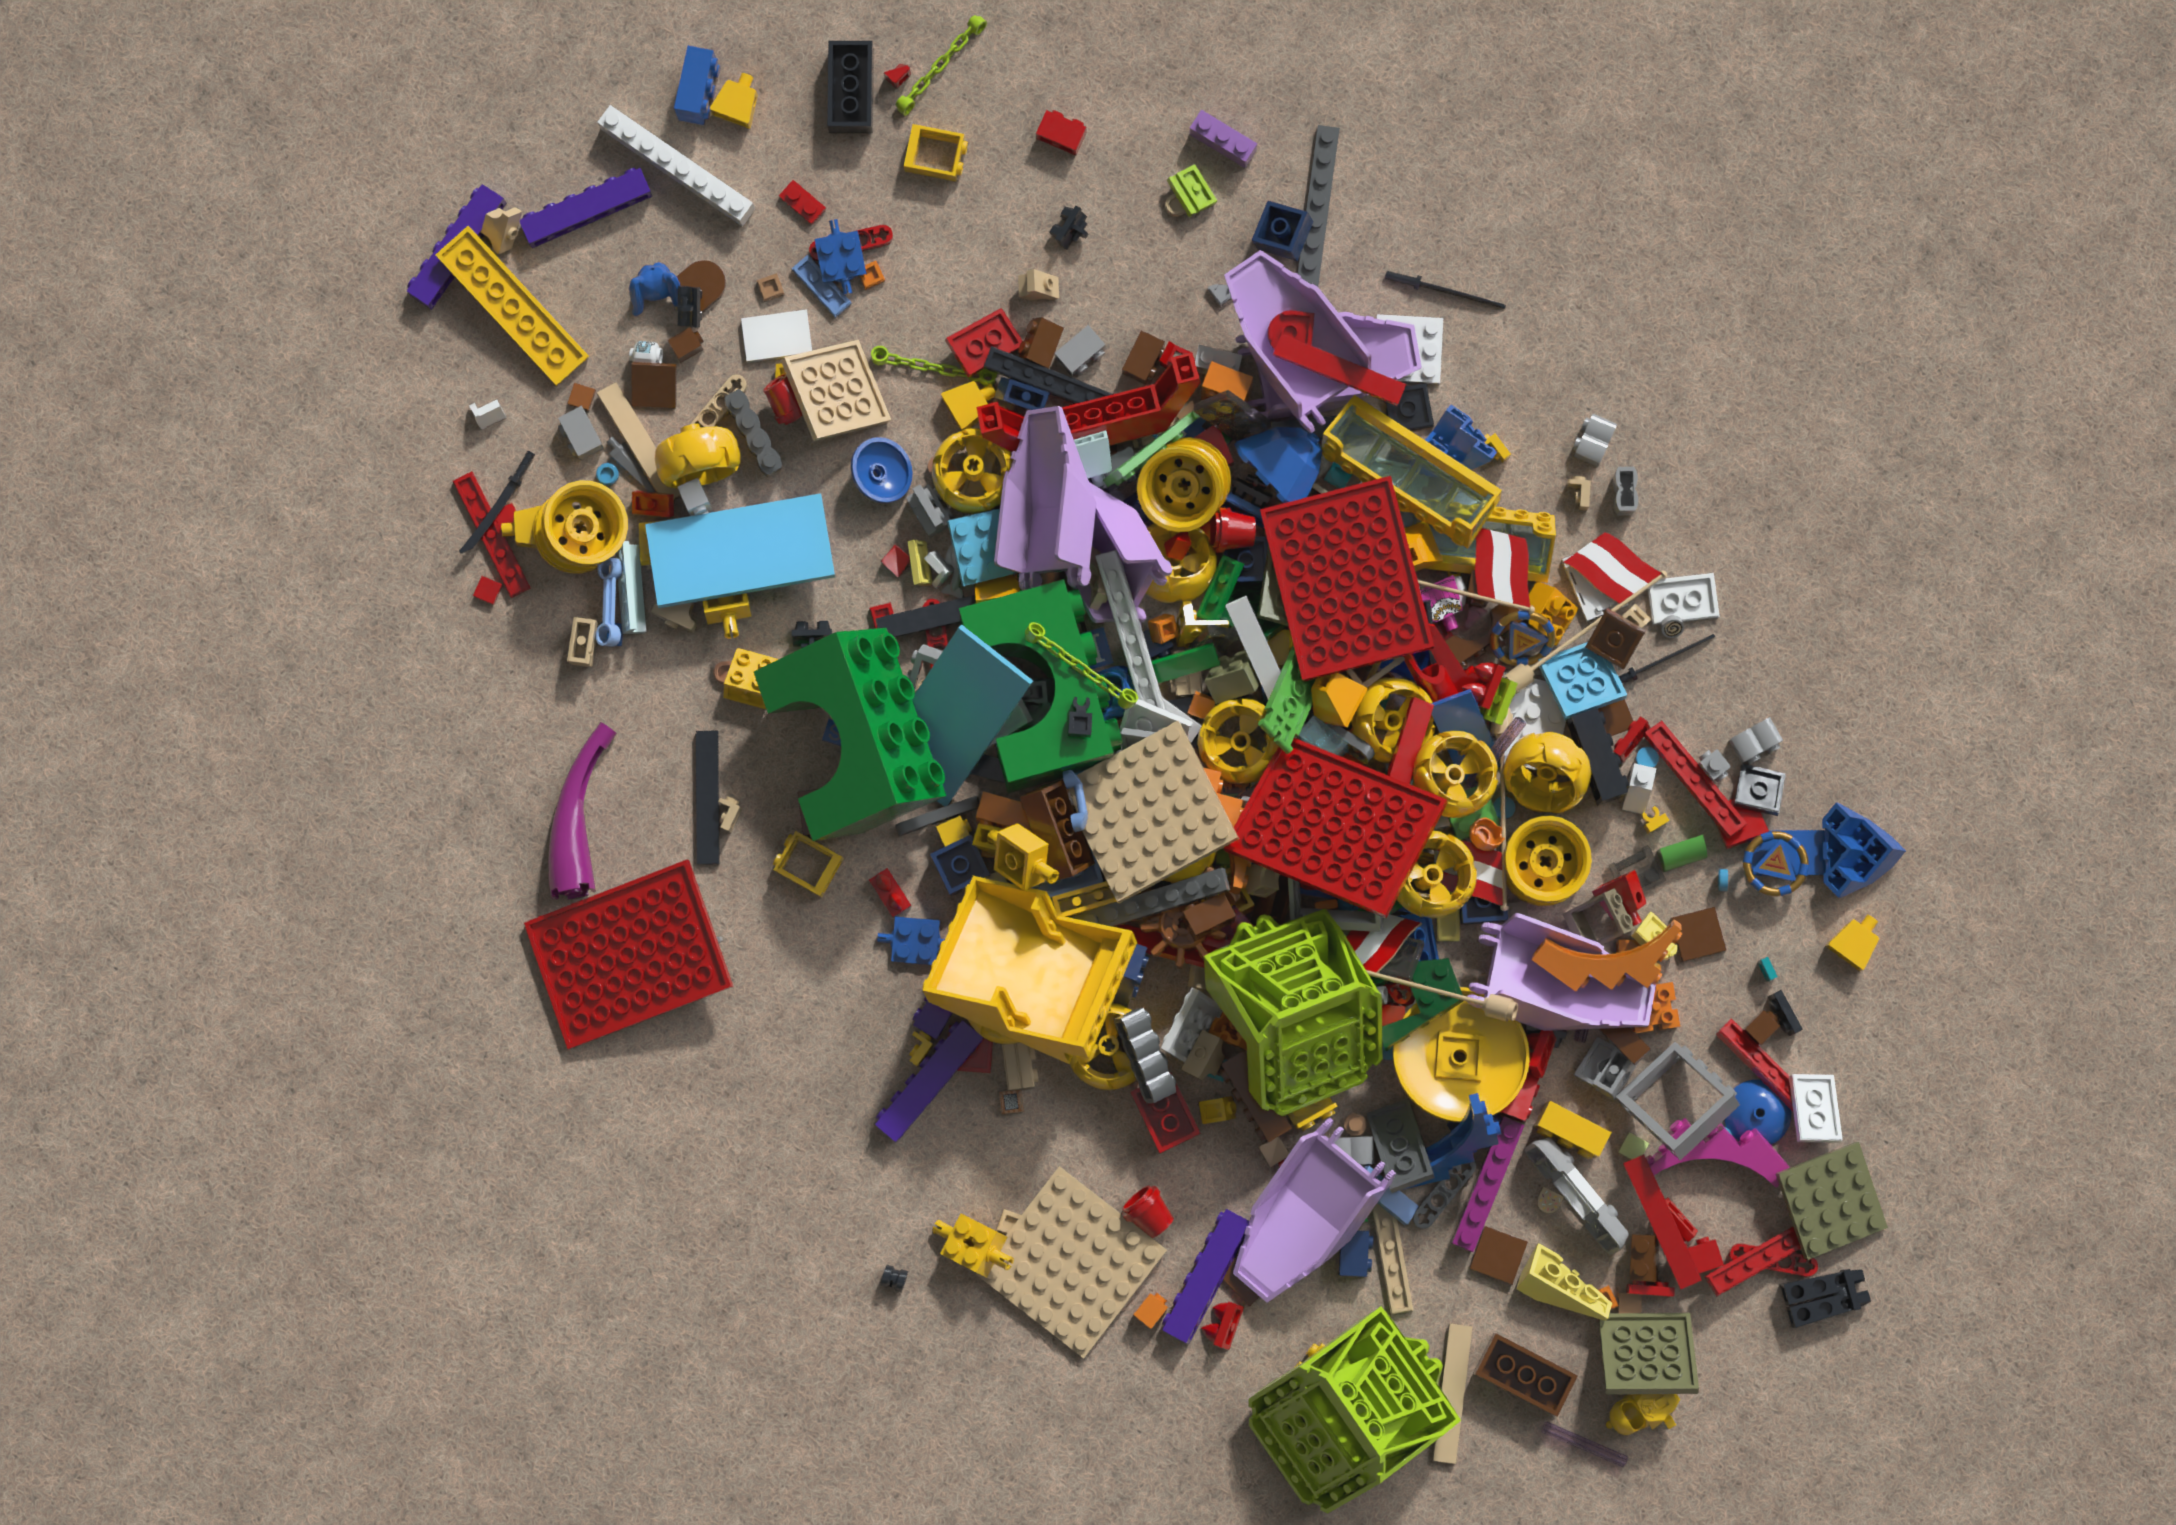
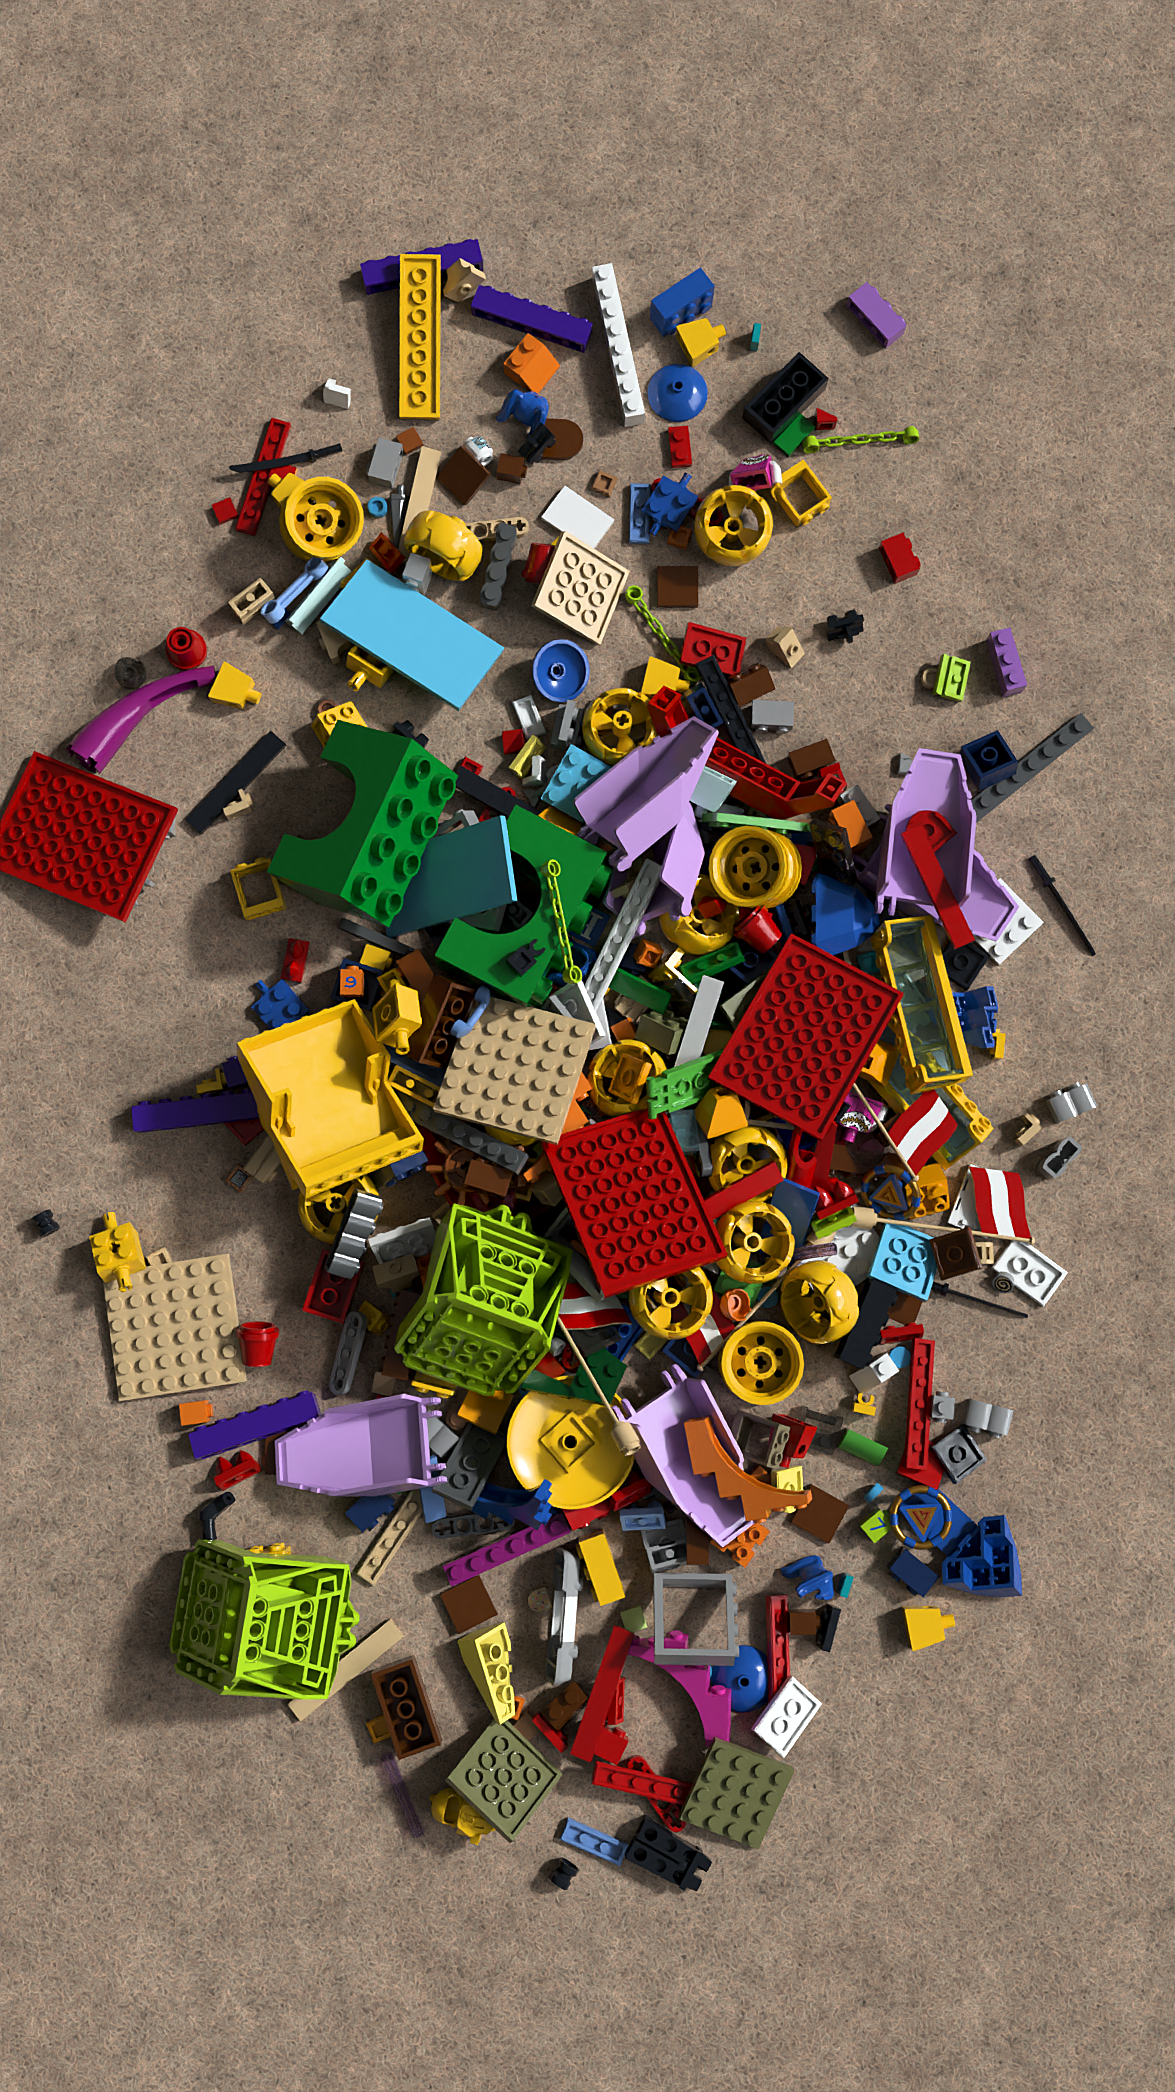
camera: 35 degrees right, 0 degrees up
none -> clear smoke hair [114,657,147,690]
none -> red piece [165,627,207,671]
none -> black arm [197,1492,236,1540]
none -> yellow torso [208,661,262,709]
none -> light grey plate [329,1311,367,1395]
none -> orange brick [340,966,364,998]
none -> light orange tile [366,1714,391,1744]
none -> light orange tile [457,1390,514,1435]
none -> orange slope [503,333,560,394]
none -> white tile [512,695,546,741]
none -> black wheel [549,1857,579,1890]
none -> medium blue tile [559,1817,628,1866]
none -> light orange tile [608,1053,652,1105]
none -> light blue tile [620,1499,666,1531]
none -> blue dish [647,364,708,422]
none -> reddish brown tile [657,566,698,608]
none -> yellow wheel [694,485,773,566]
none -> dark pink torso [729,454,786,501]
none -> teal tile [750,323,761,351]
none -> green tile [773,413,816,458]
none -> blue hair [780,1555,834,1600]
none -> lime brick [858,1508,891,1544]
none -> dark blue brick [886,1546,939,1597]

